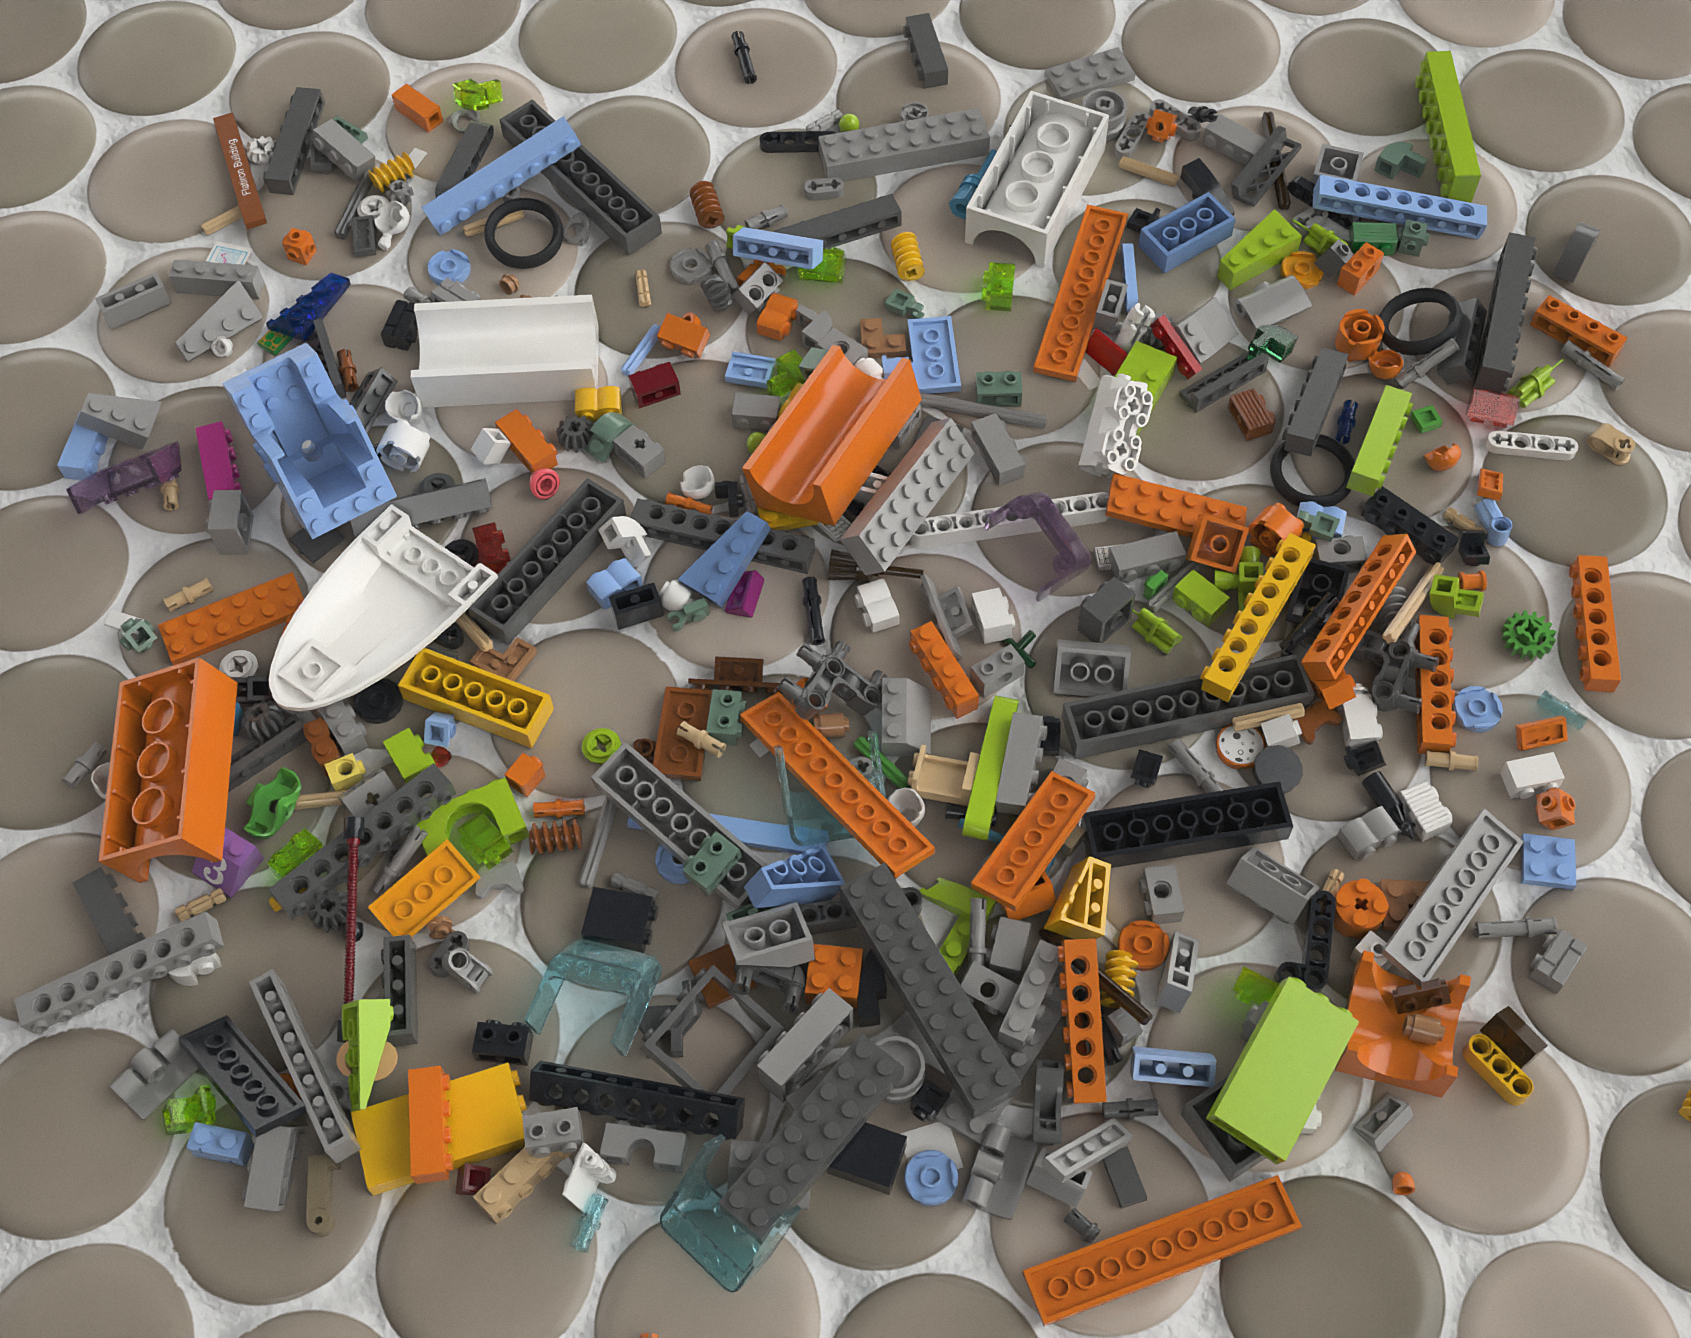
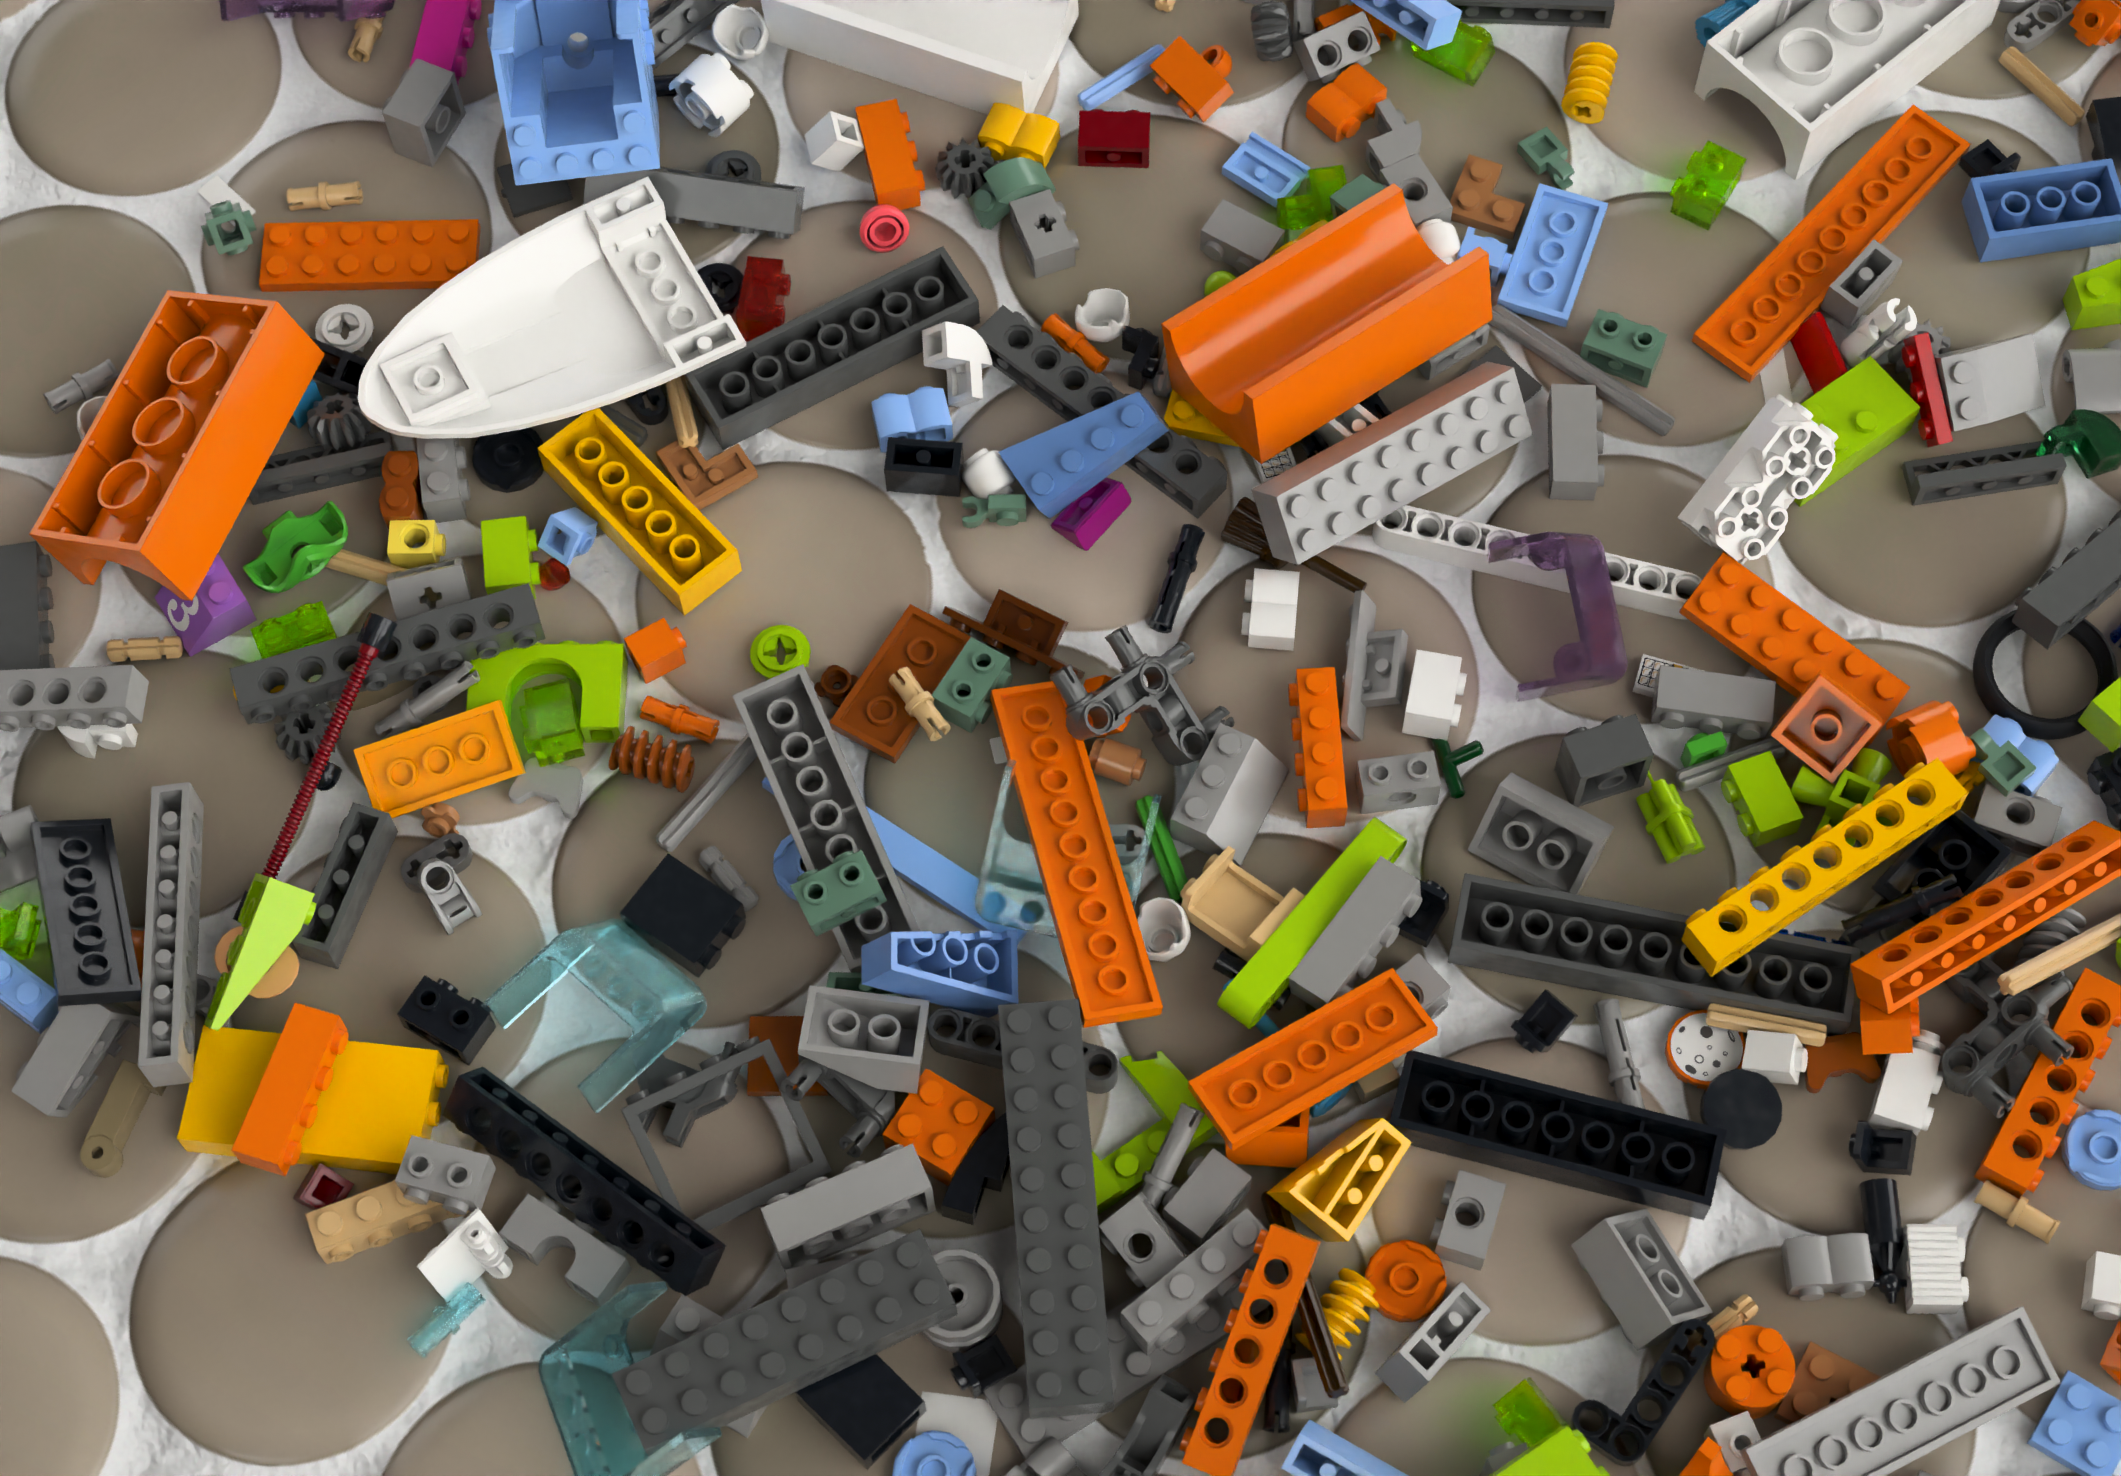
camera: 25 degrees right, 5 degrees up
light blue beam [1121,243,1138,314] -> none
dark orange brick [1228,388,1276,441] -> none

